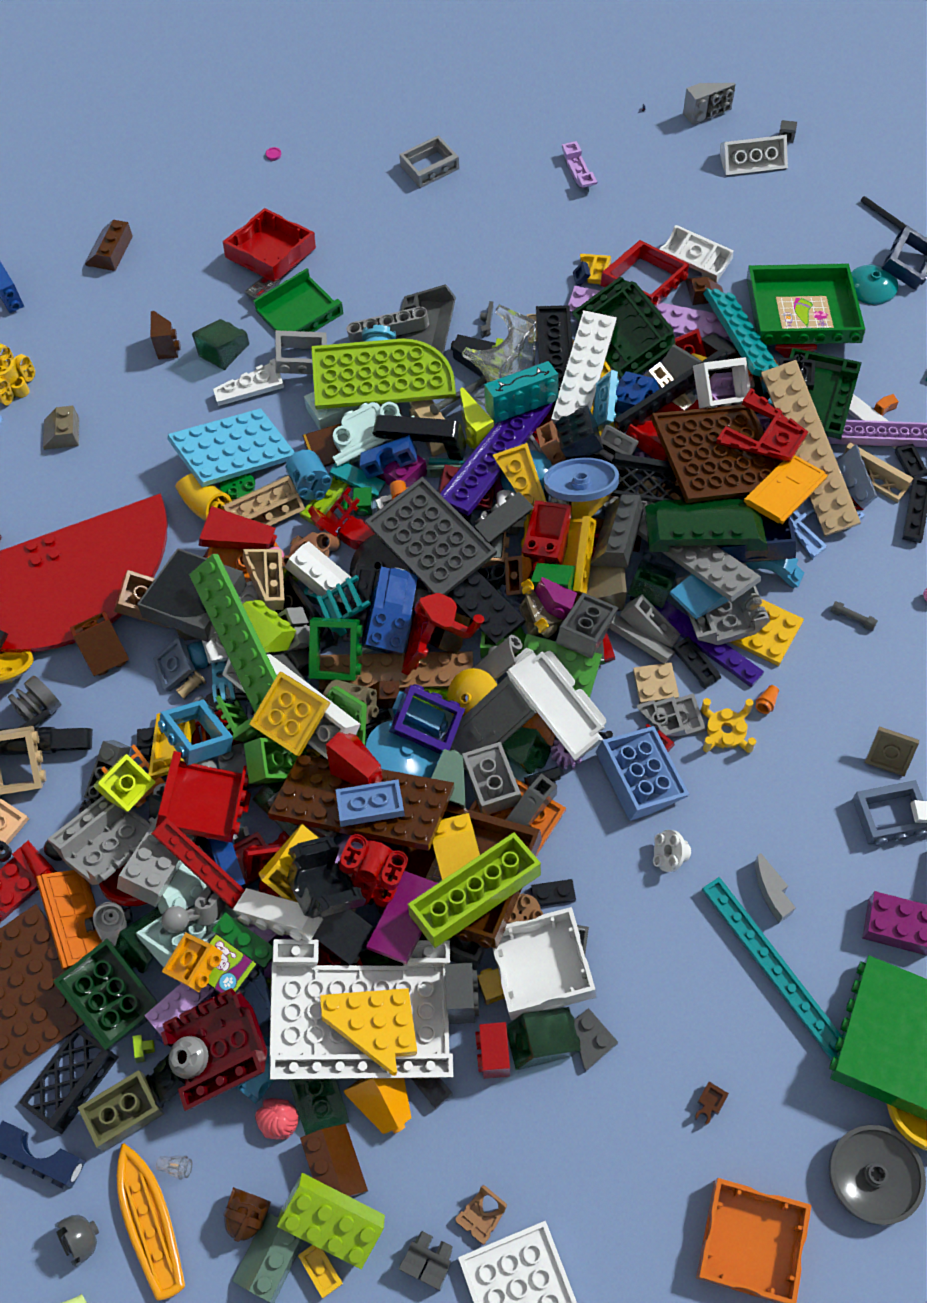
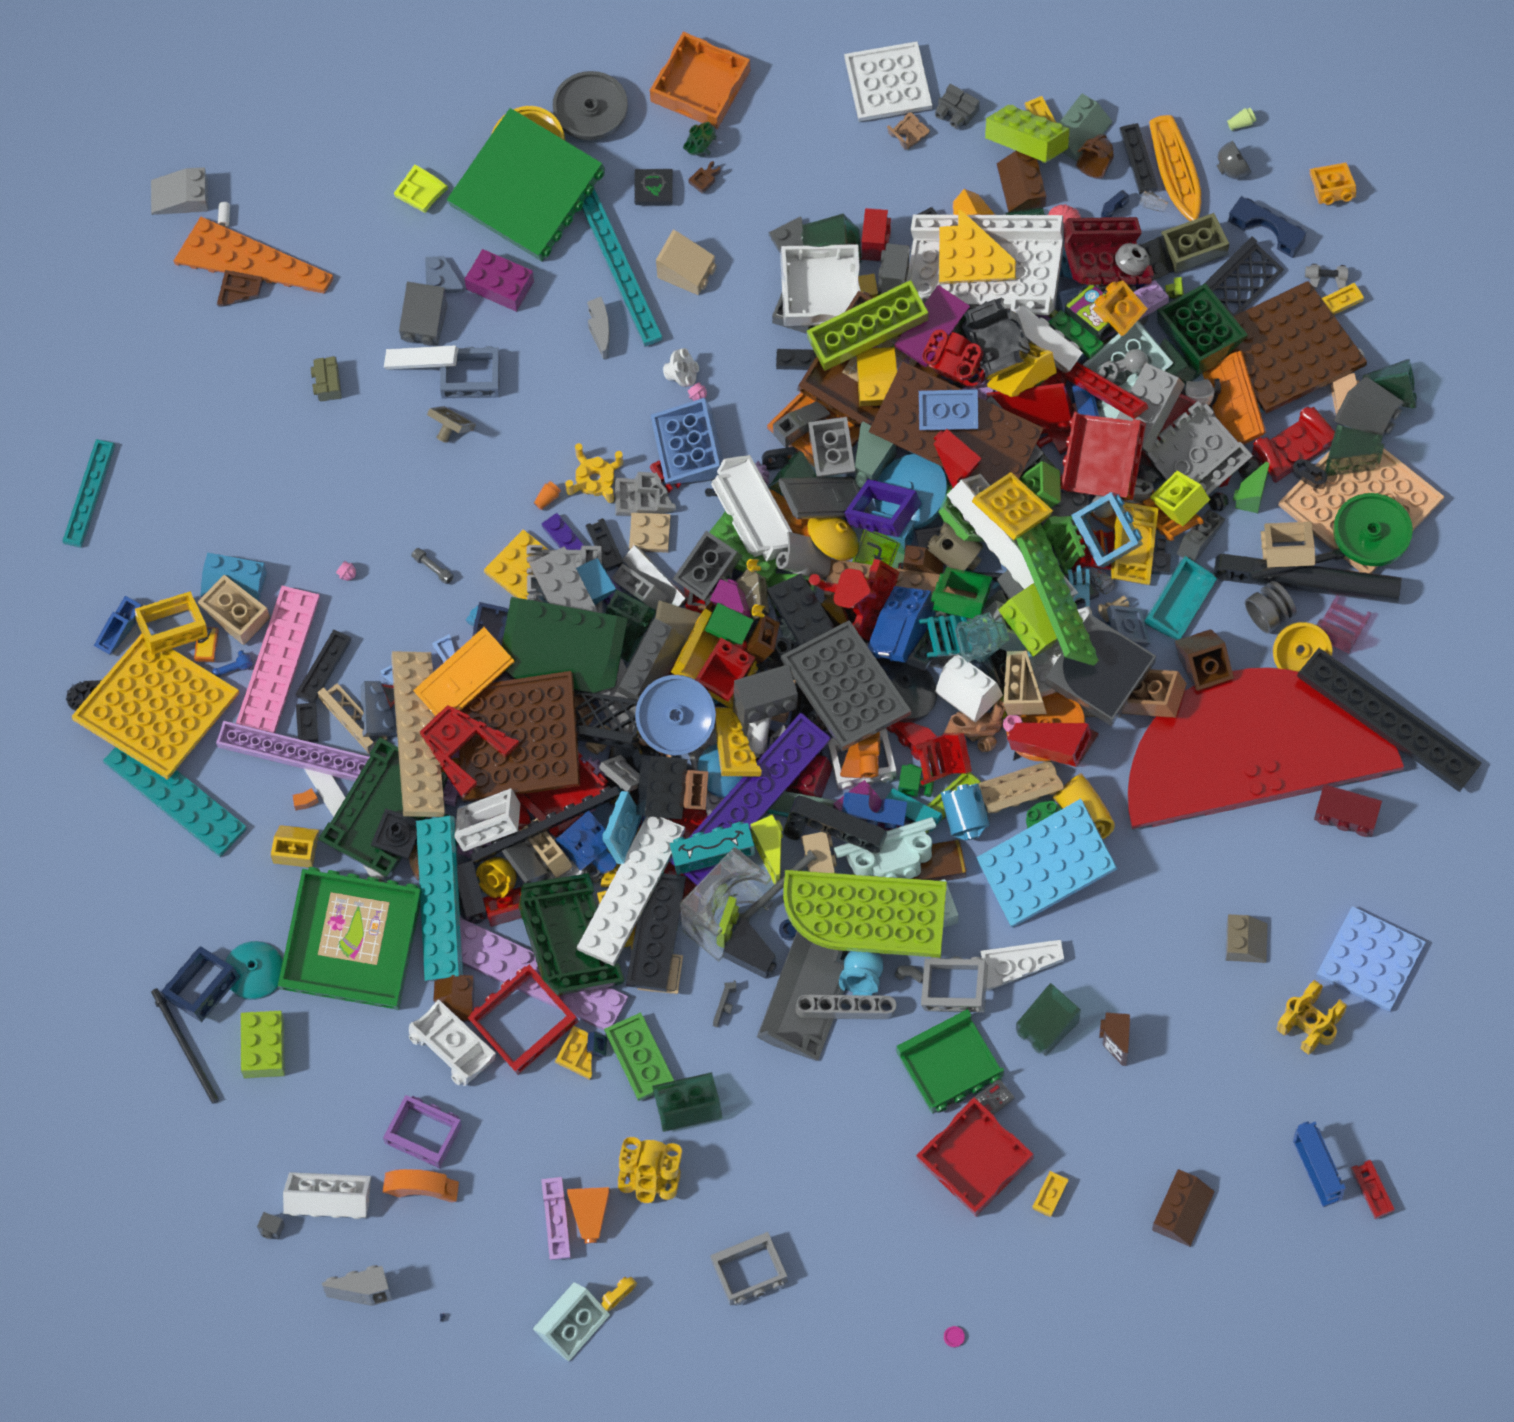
camera: 170 degrees left, 5 degrees up
none -> lime brick [241,1011,285,1078]
none -> yellow slope [271,825,319,868]
none -> medium lavender window [383,1095,462,1169]
none -> orange arch [383,1169,459,1203]
none -> light aqua slope [533,1282,610,1361]
none -> orange slope [567,1187,610,1243]
none -> yellow plate [601,1277,637,1311]
none -> bright green plate [604,1012,675,1101]
none -> yellow piece [618,1137,682,1203]
none -> black slope [635,169,673,205]
none -> clear green slope [652,1072,723,1132]
none -> tan slope [656,230,717,295]
none -> dark green plate [683,122,717,157]
none -> bright pink plate [687,382,707,401]
none -> clear light blue piece [955,612,1009,663]
none -> yellow plate [1032,1171,1069,1218]
none -> dark blue plate [1101,190,1129,217]
none -> black plate [1119,123,1158,195]
none -> teal slope [1144,556,1217,640]
none -> bright green slope [1233,462,1270,514]

